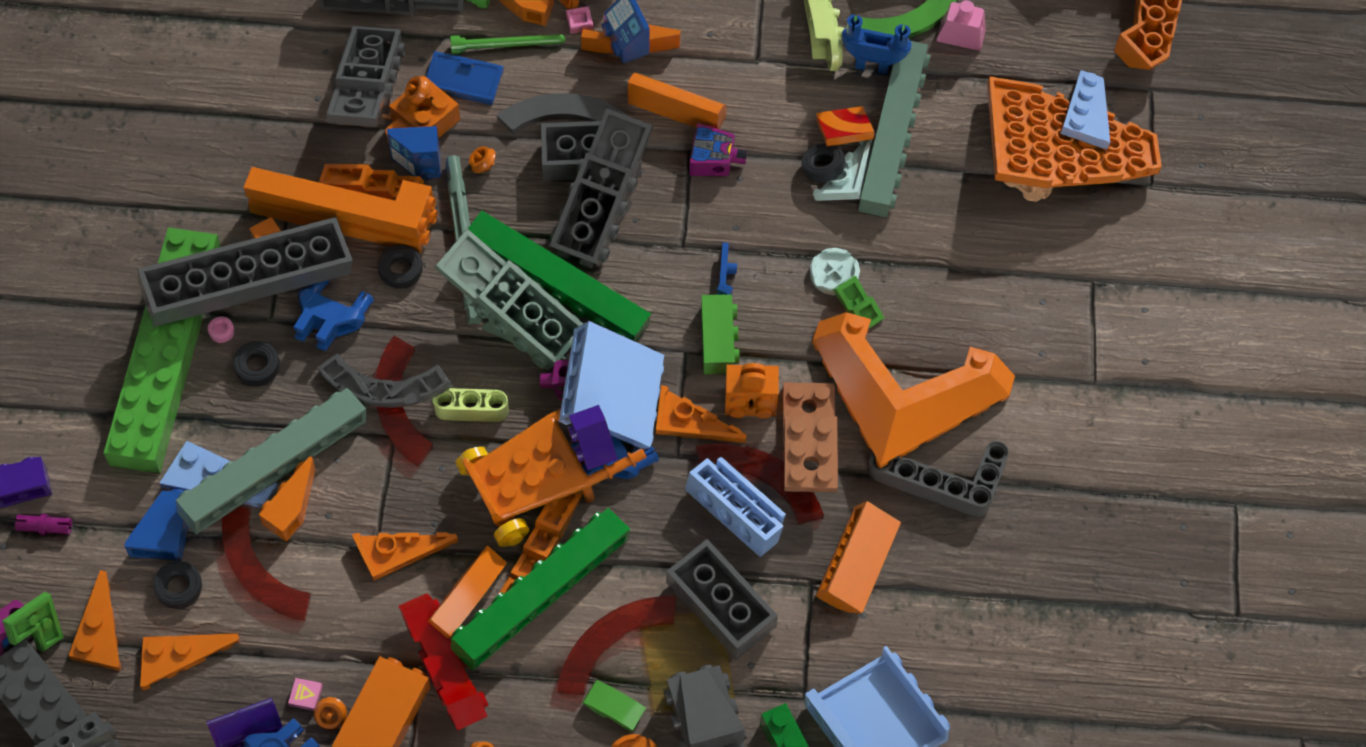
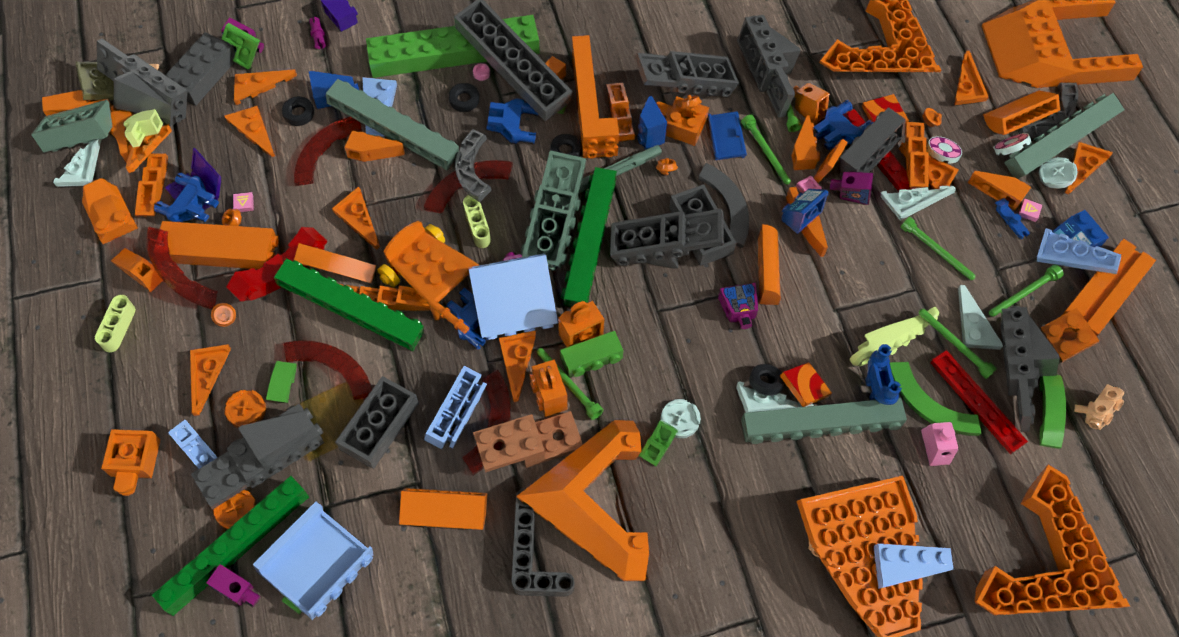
camera: 70 degrees right, 0 degrees up
dark purple brick [567,405,618,470] -> none
blue piece [716,243,737,295] -> none
none -> bright green piece [537,348,604,420]
none -> orange brick [558,301,604,347]

